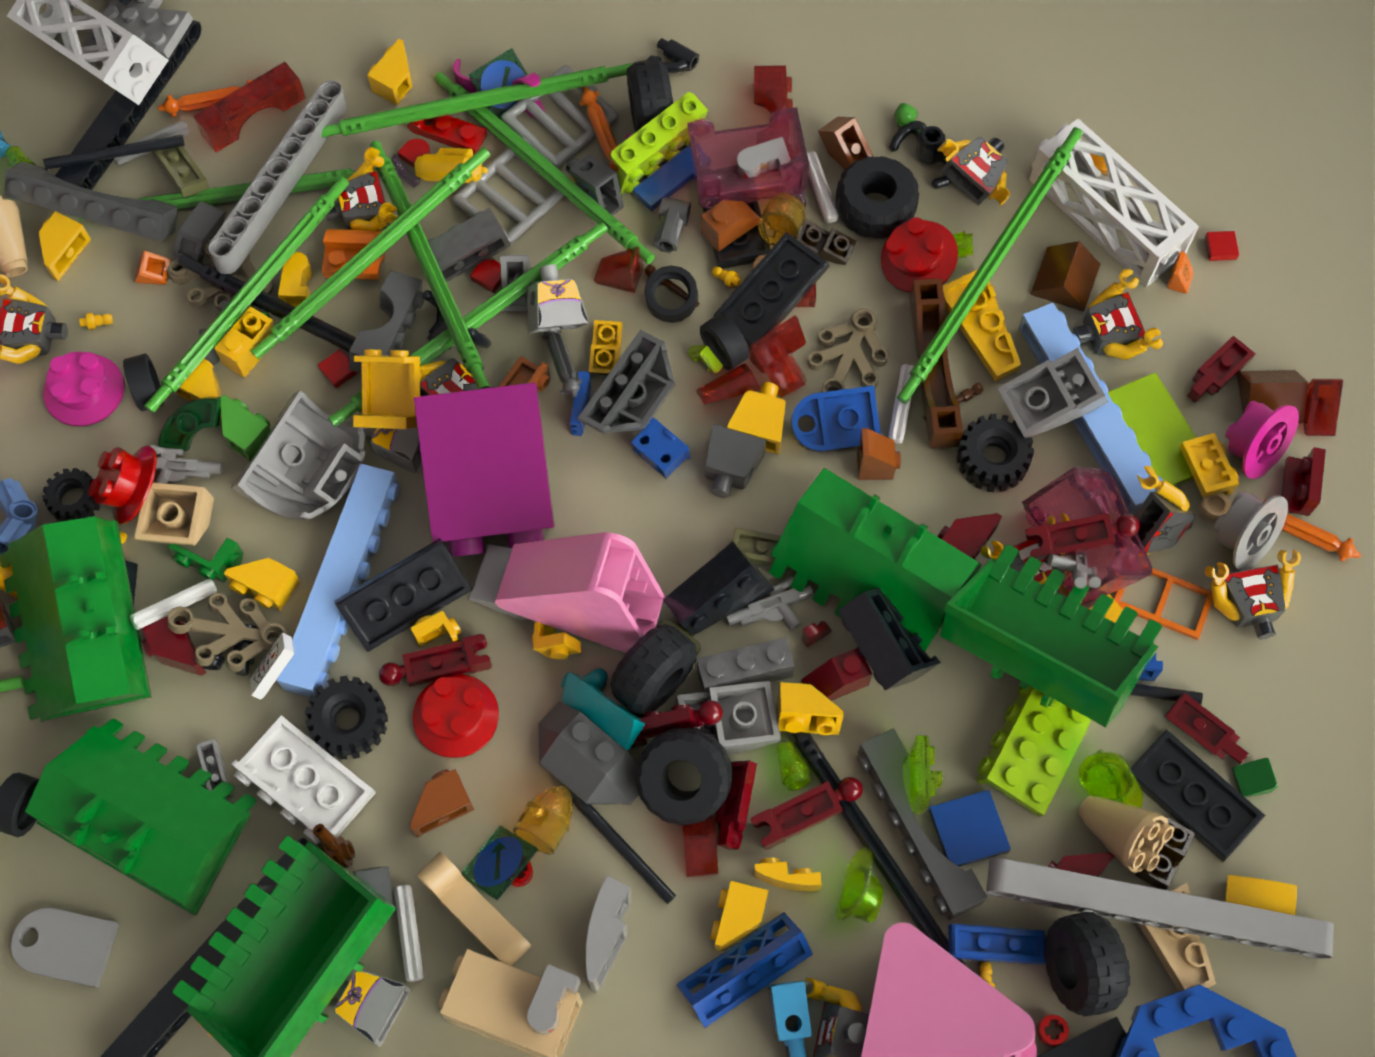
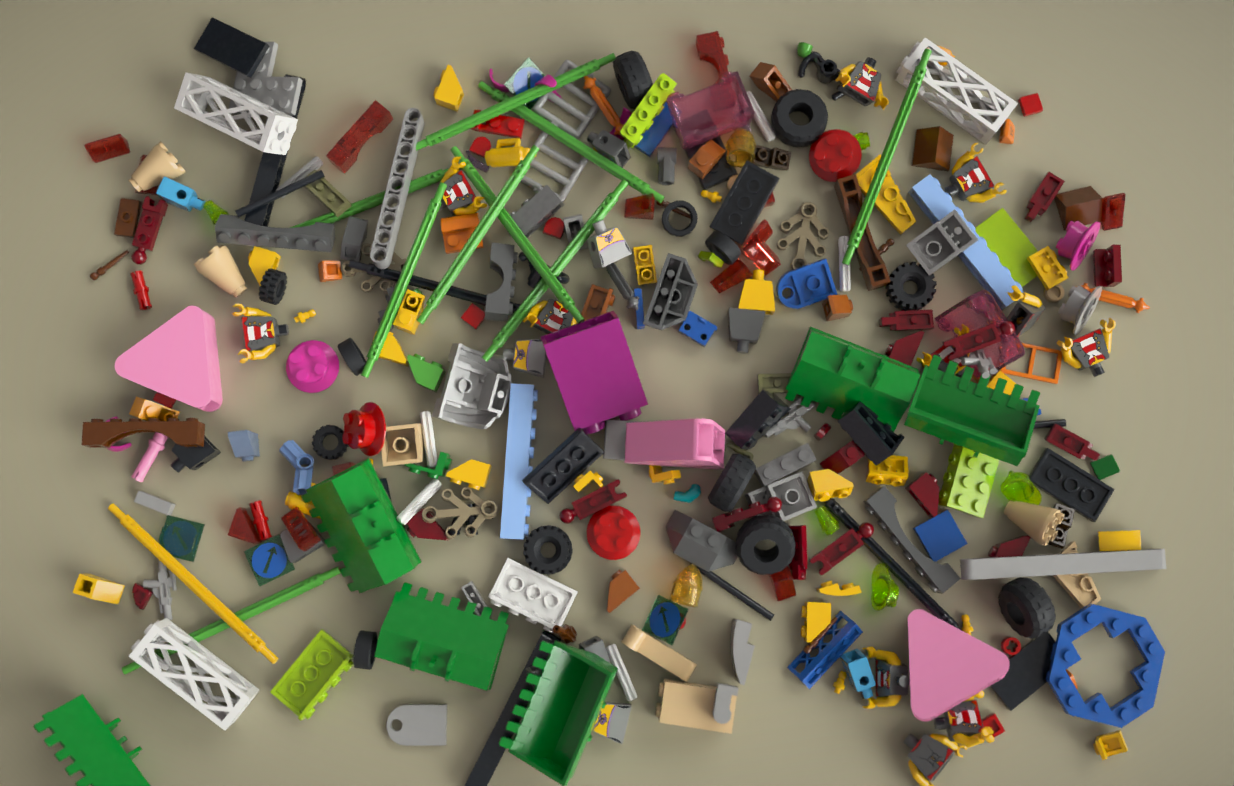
camera: 10 degrees left, 15 degrees up
light grey piece [150,444,223,484] -> none
orange wheel [158,80,265,117] -> none
dark green tile [158,396,221,451] -> none
white tile [250,633,294,700] -> none
yellow leg [278,252,313,307] -> none
yellow panel [353,349,420,429] -> none
teal slope [561,672,645,750] -> none
black plant [647,38,700,73] -> none
light grey leg [737,137,791,180] -> none
clear neon green hinge [909,735,943,814] -> none
blue tile [948,923,1046,965] -> none
none -> black tyre [259,268,287,305]
none -> white axle [420,411,438,468]
none -> reddish brown piece [804,617,837,654]
none -> yellow piece [833,671,847,694]
none -> yellow bracket [866,455,908,487]
none -> dark red hinge [879,309,934,331]
none -> dark red slope [905,472,939,518]

